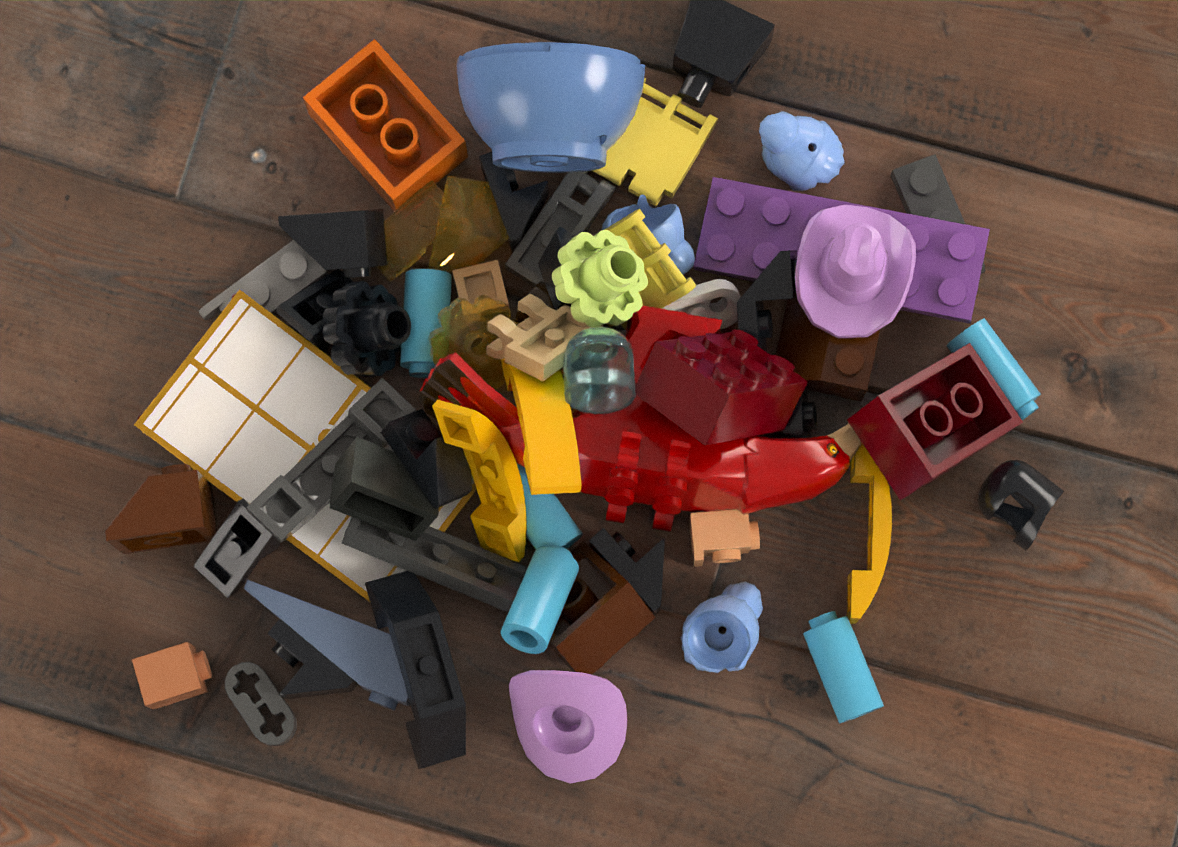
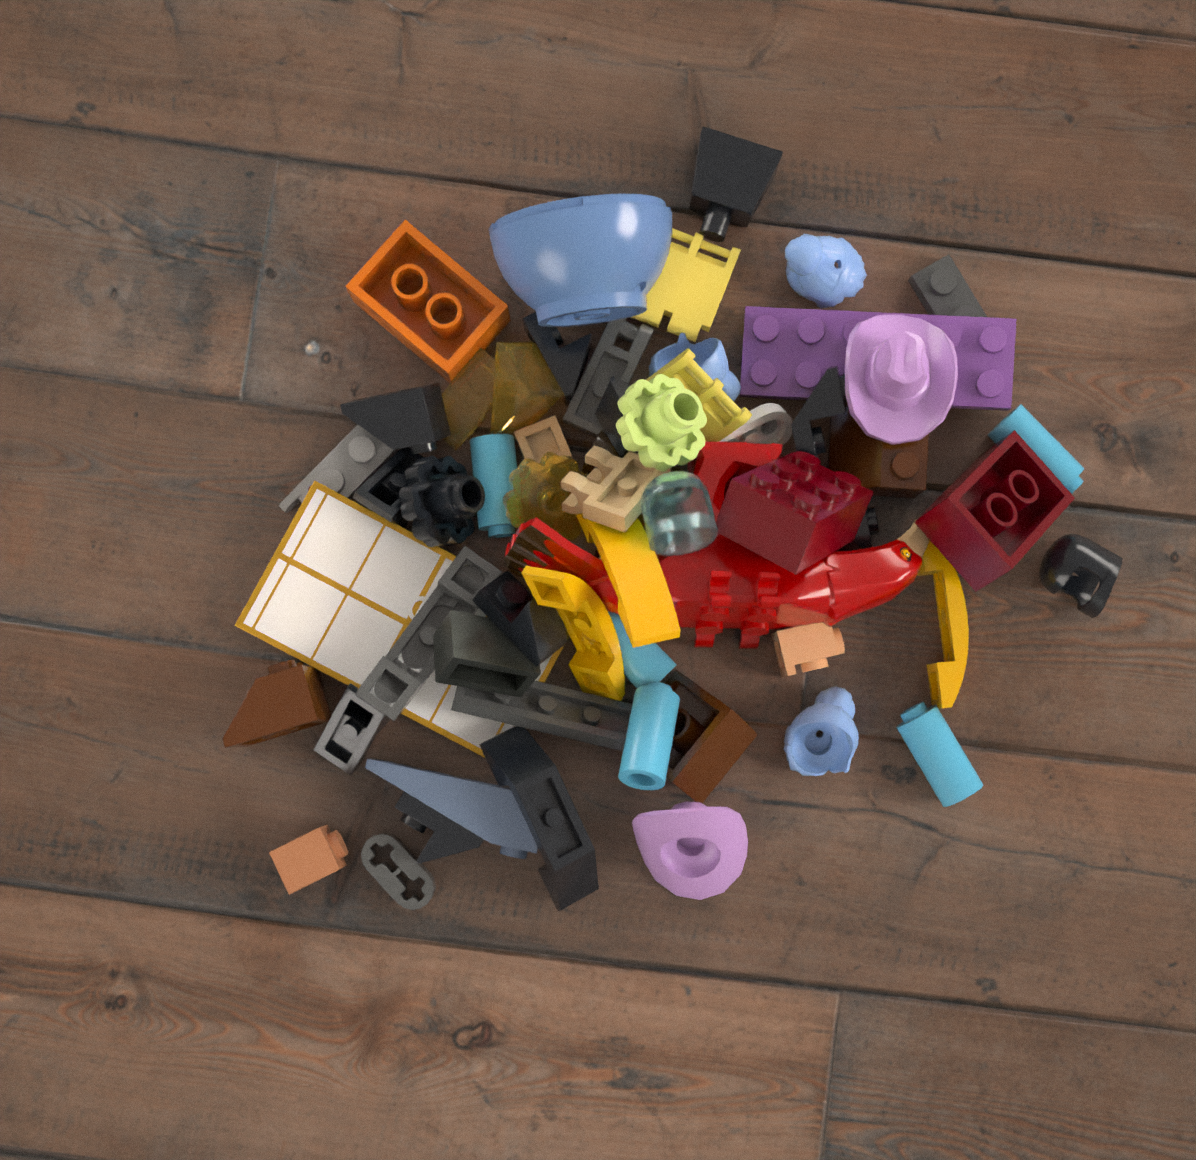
camera: 15 degrees left, 5 degrees up
black slope [589,528,665,616] -> none

